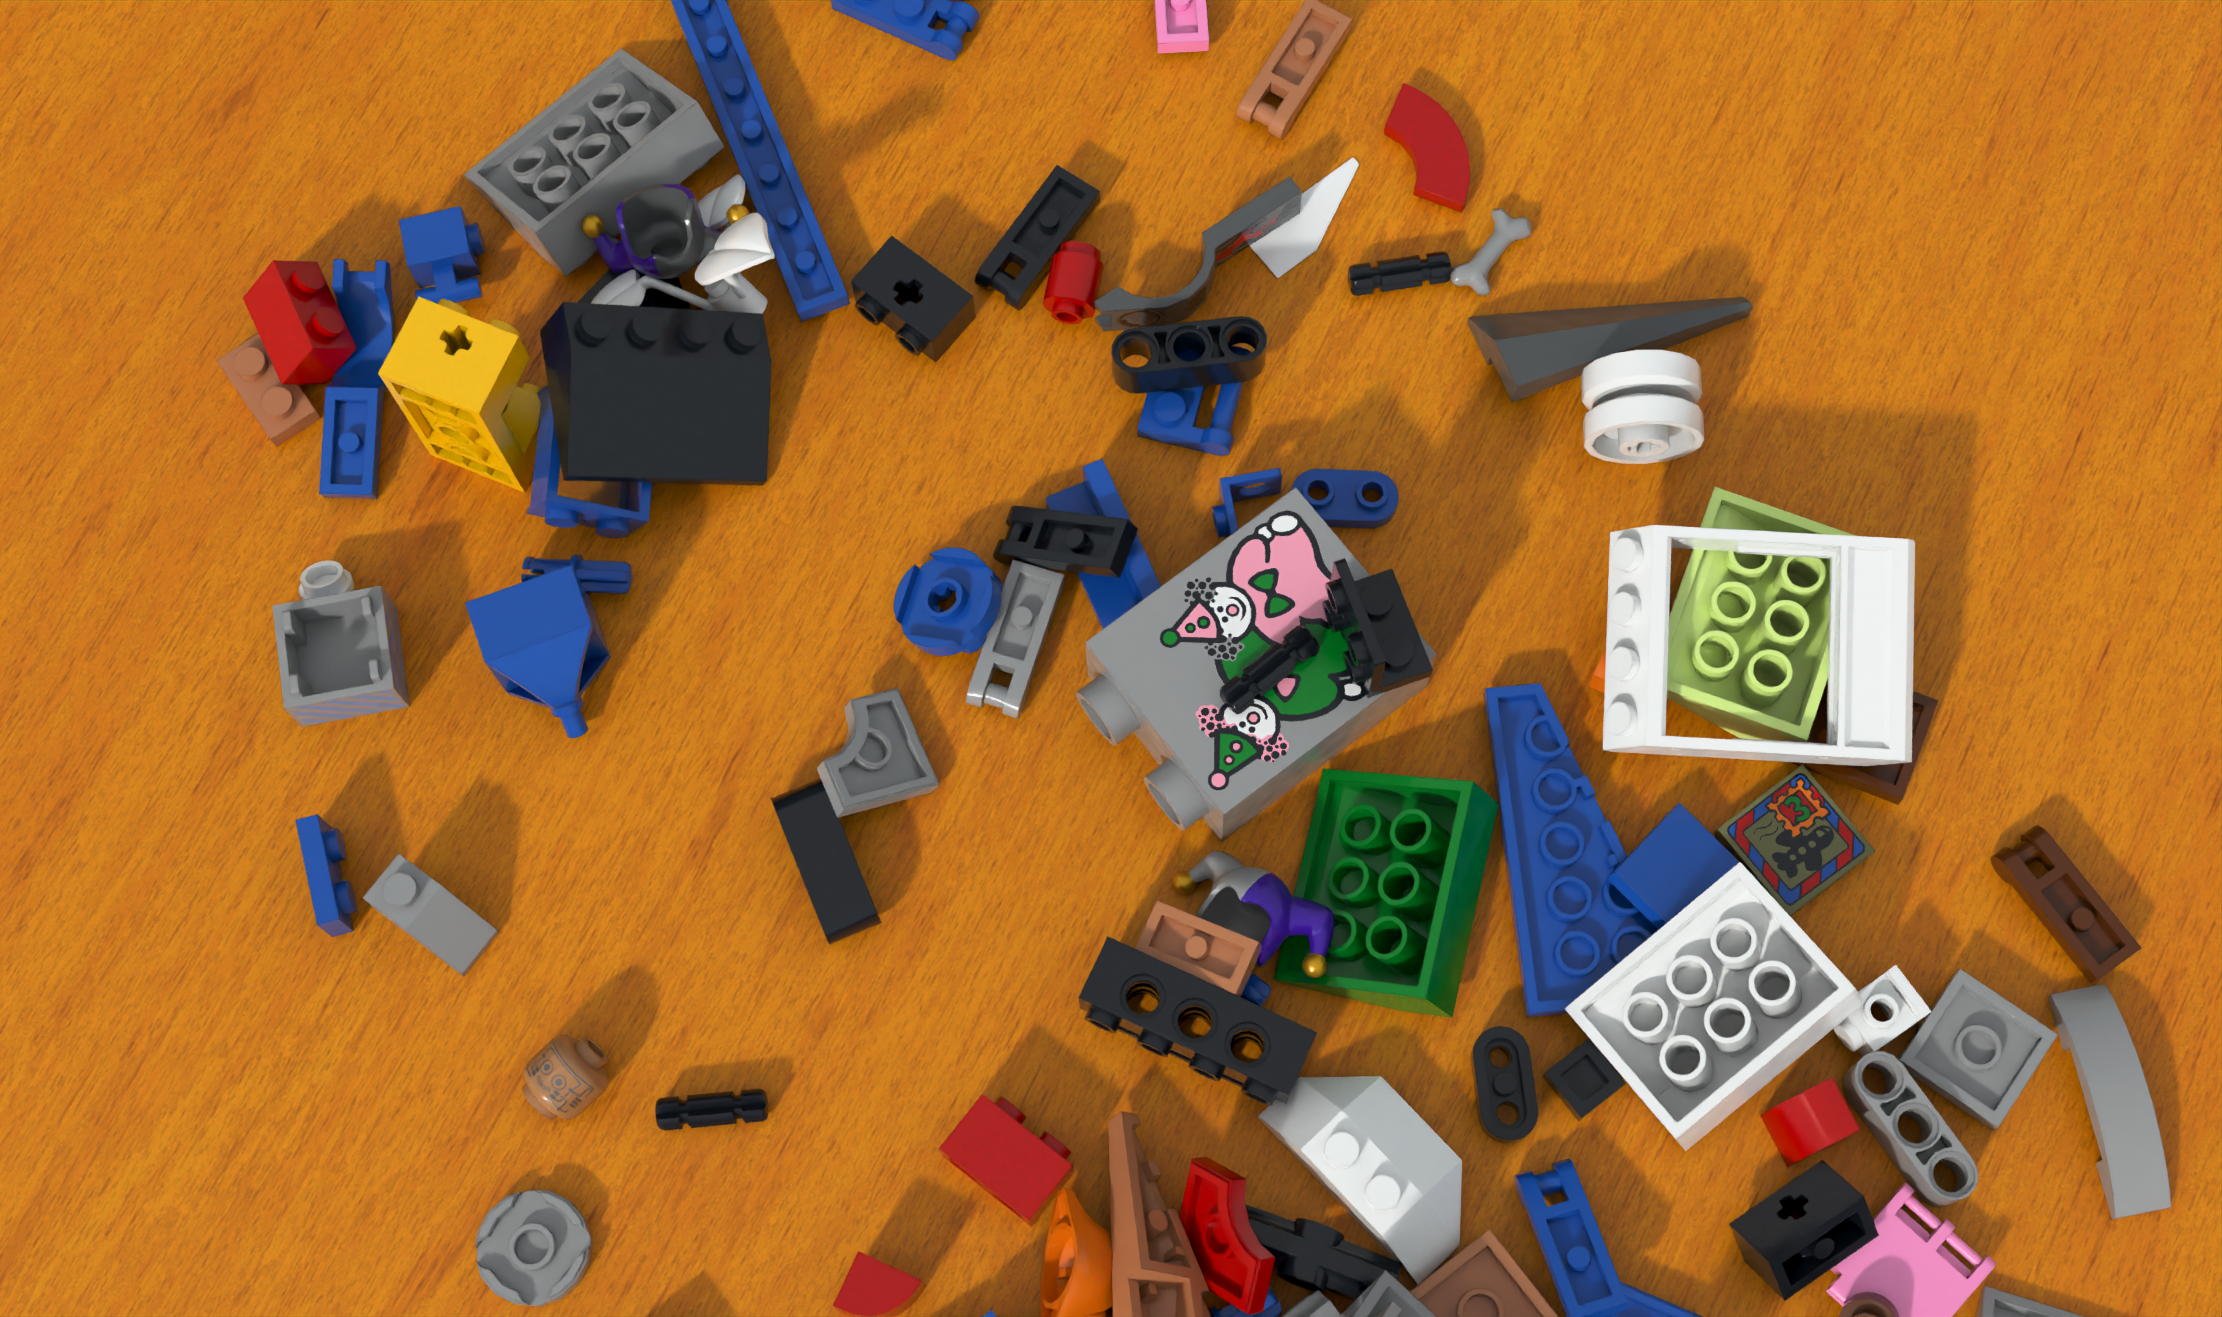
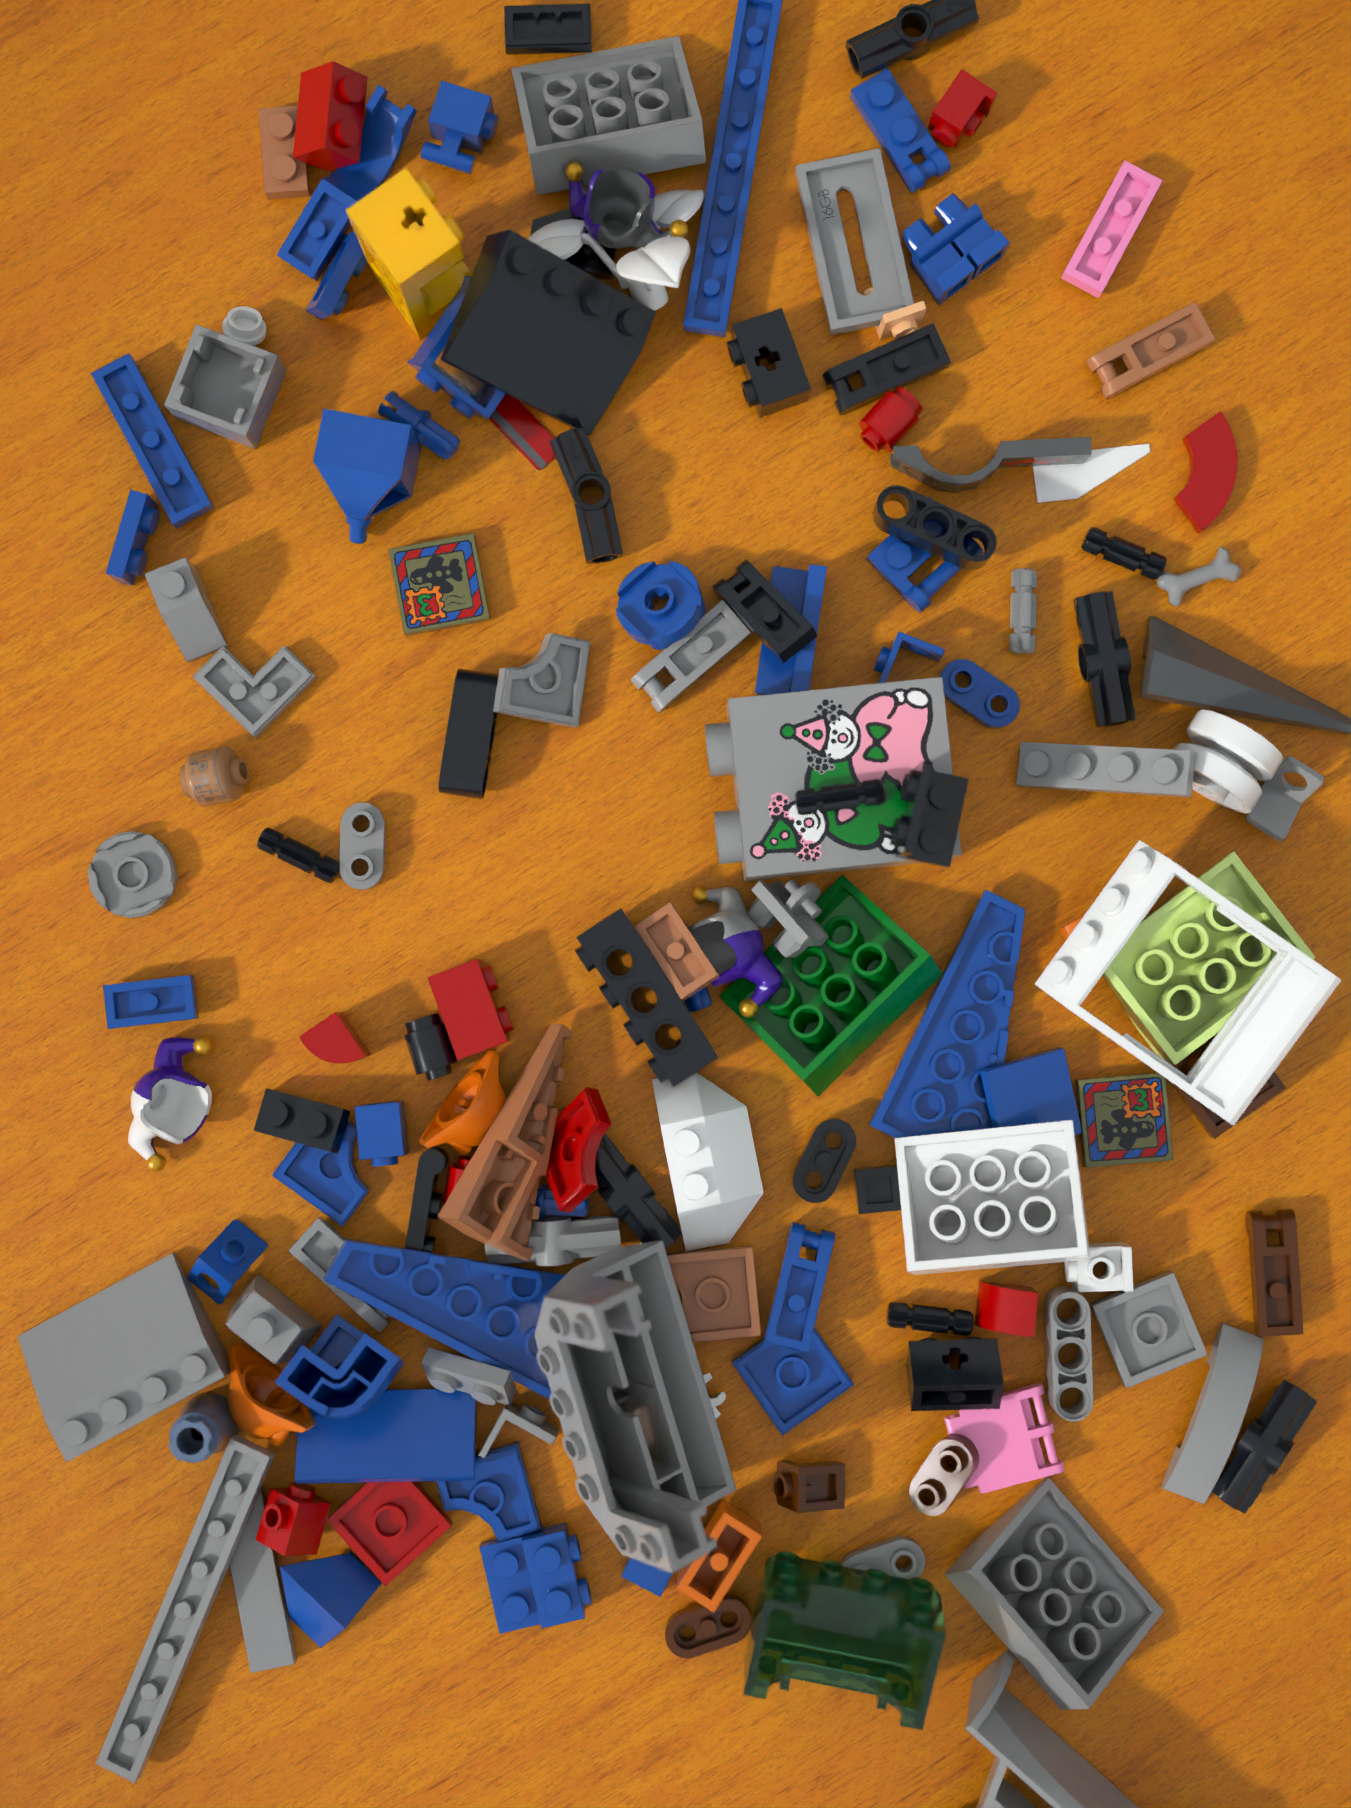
camera: 25 degrees right, 15 degrees up
none -> blue plate [91,353,214,528]
none -> light grey tile [192,645,317,739]
none -> blue plate [305,231,367,320]
none -> light grey plate [339,803,386,890]
none -> tile [388,533,491,636]
none -> black brick [404,1013,458,1081]
none -> red sticker [489,394,555,471]
none -> black plate [504,4,592,55]
none -> black piece [550,427,623,564]
none -> light grey hips [747,879,830,958]
none -> light grey piece [795,148,914,335]
none -> light nougat bracket [863,287,927,340]
none -> black axle [886,1302,974,1336]
none -> blue hips [902,193,1010,306]
none -> light grey axle [1009,568,1037,654]
none -> light grey plate [1016,742,1196,798]
none -> black piece [1073,591,1136,728]
none -> black piece [1212,1380,1317,1514]
none -> light grey bracket [1246,756,1325,842]

